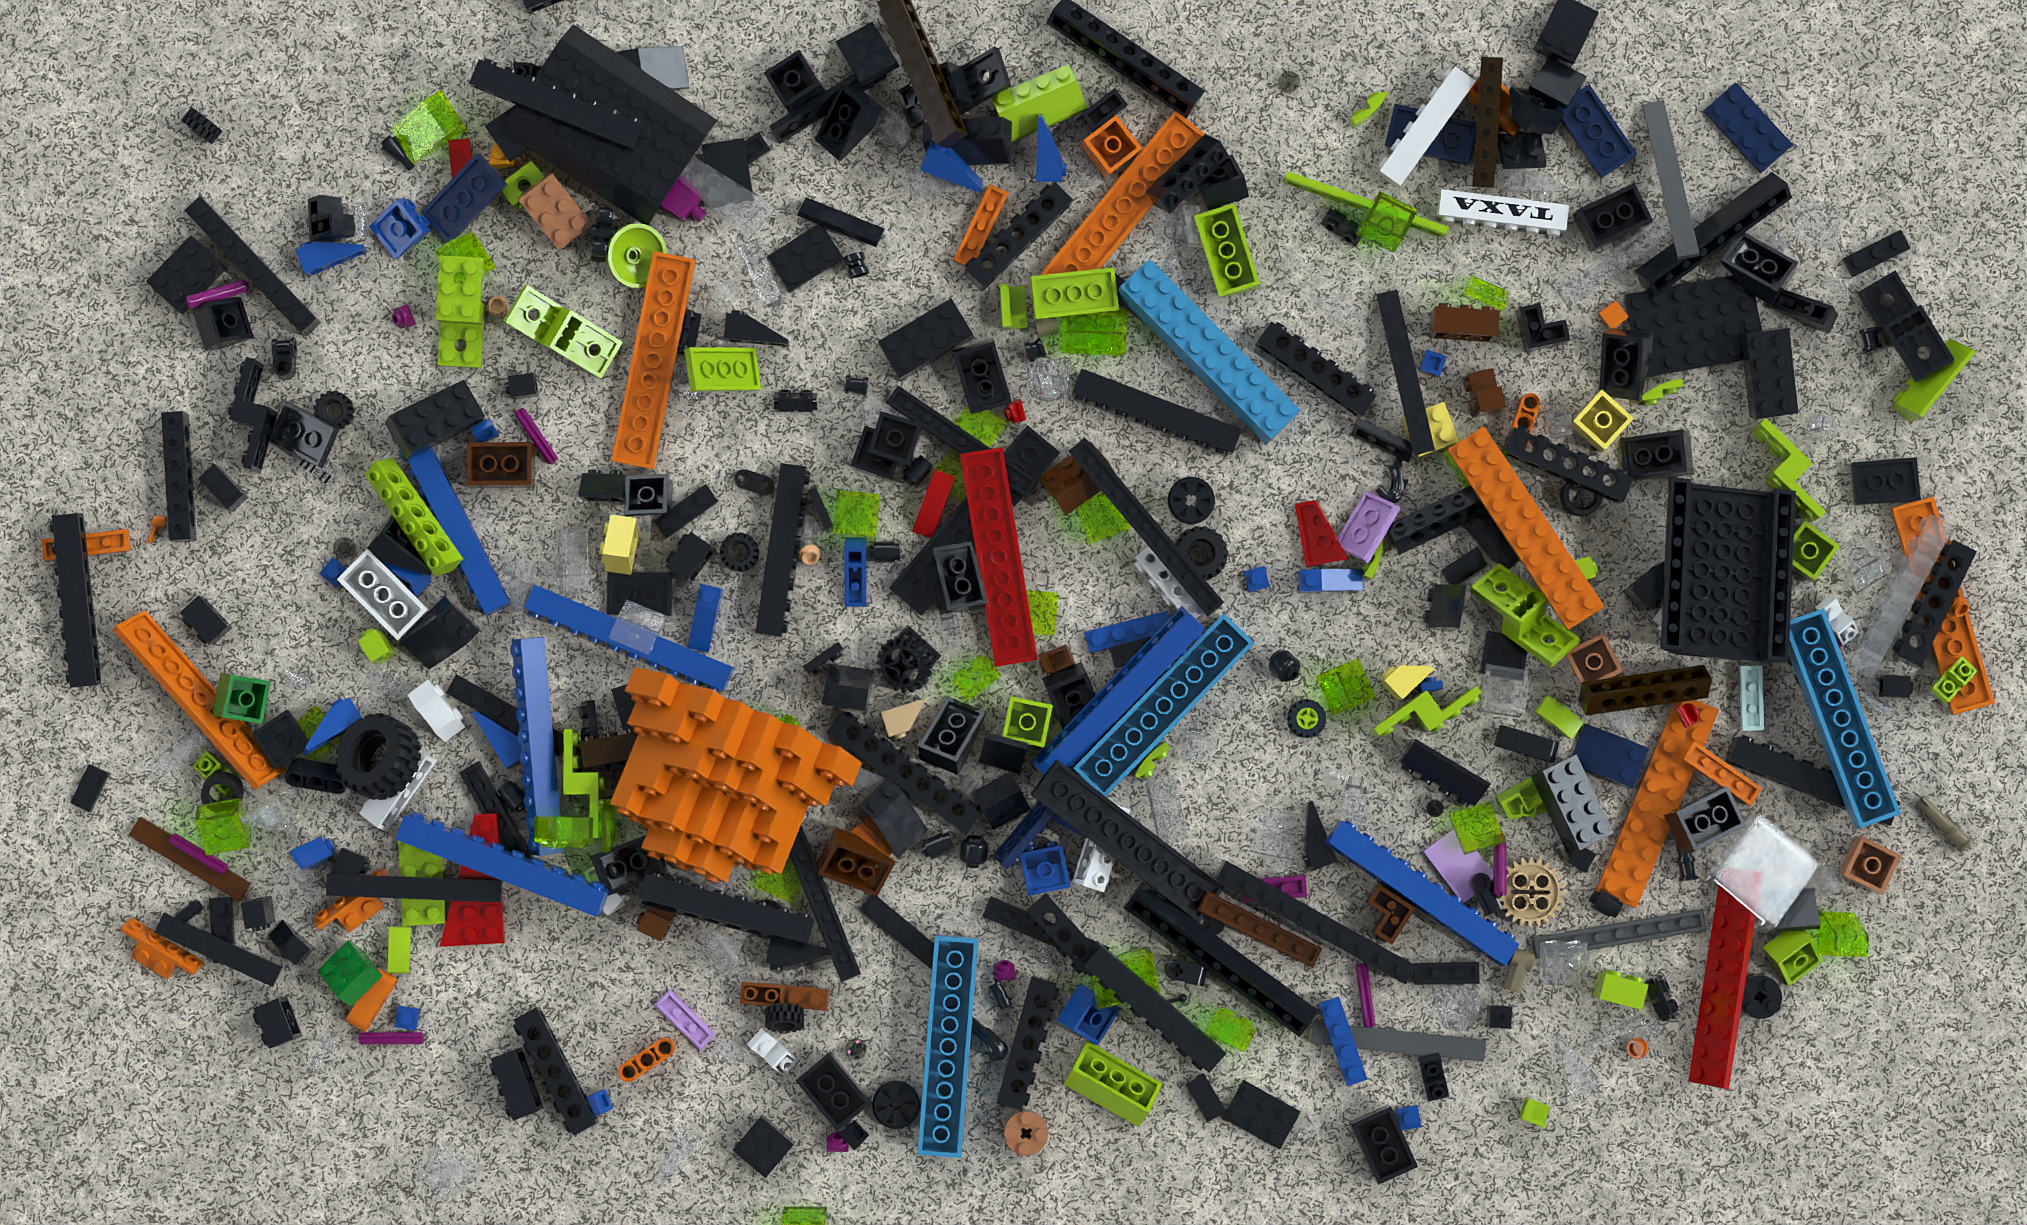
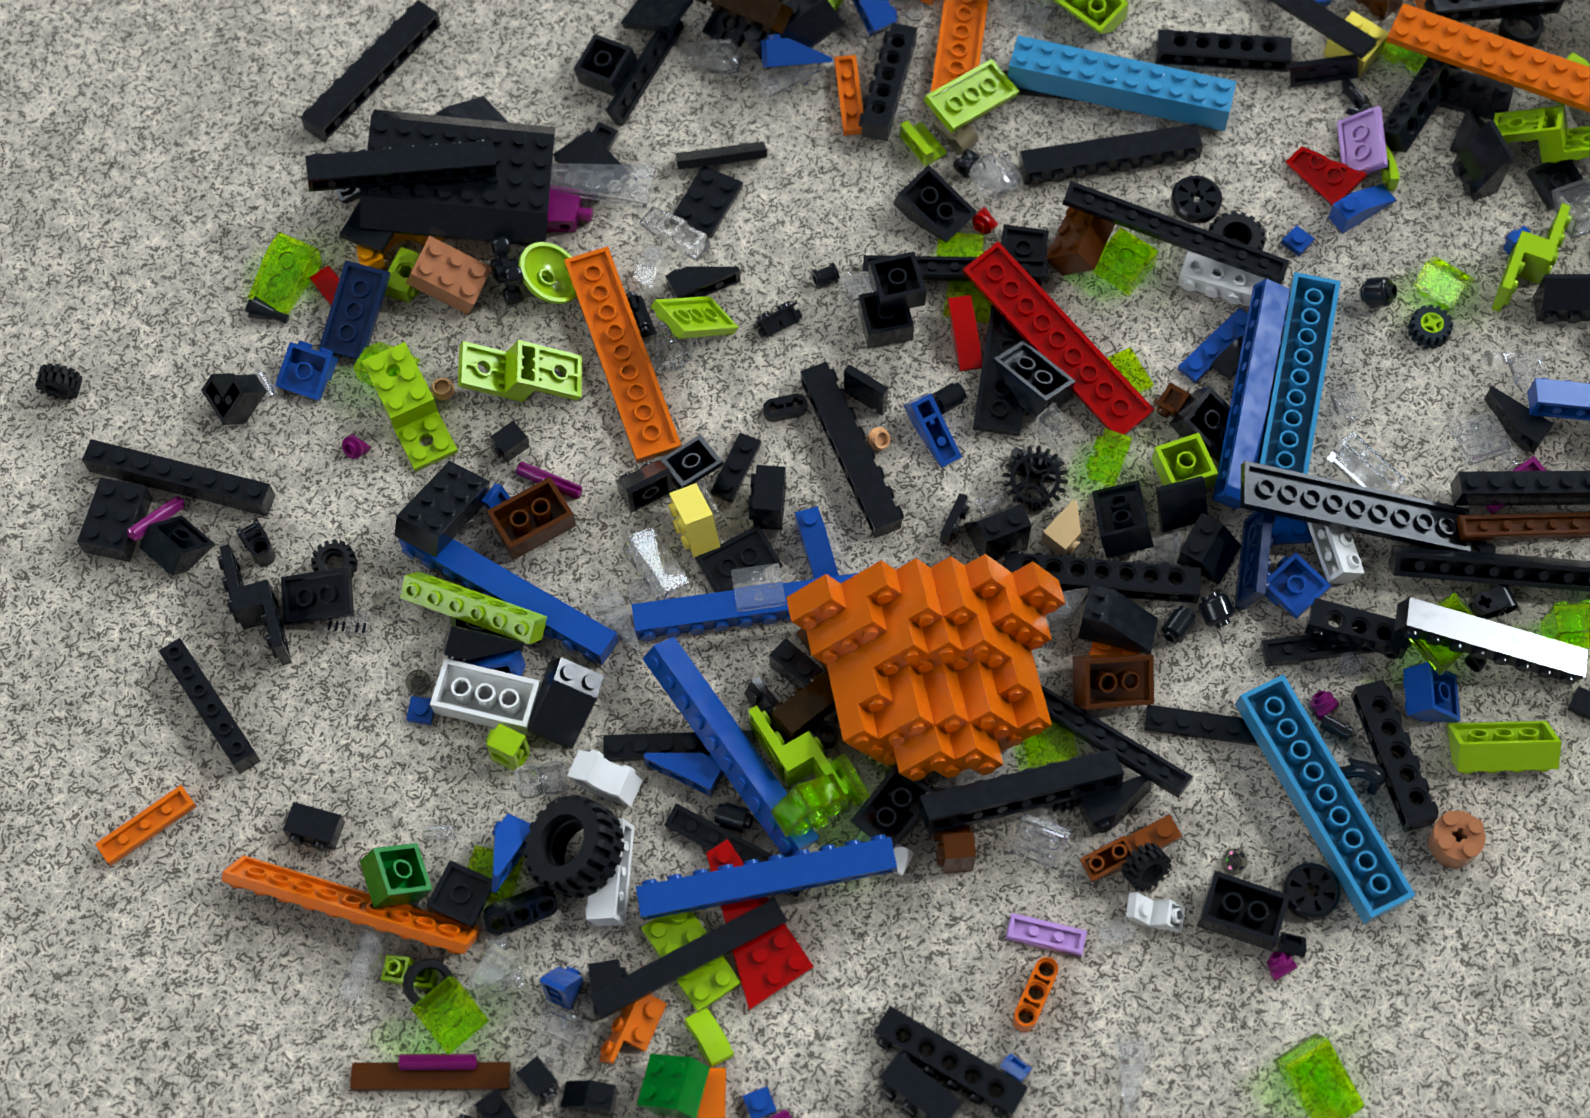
camera: 30 degrees left, 20 degrees down
black brick [49,513,101,688] -> none
black plate [70,764,110,812] -> none
orange hand [147,515,167,544] -> none
black brick [198,464,249,512] -> none
blue slope [295,241,368,277] -> none
black tyre [719,532,759,572] -> none
black brick [733,1114,796,1178] -> none
clear plate [803,516,818,540] -> none
black slope [815,84,884,161] -> none
clear neon green brick [833,490,881,539] -> none
black wheel [843,252,870,279] -> none
black brick [878,298,974,382] -> none
black brick [902,455,933,487] -> none
clear neon green slope [1061,309,1127,356] -> none
lime slope [1135,742,1170,780] -> none
light yellow slope [1380,665,1434,701] -> none

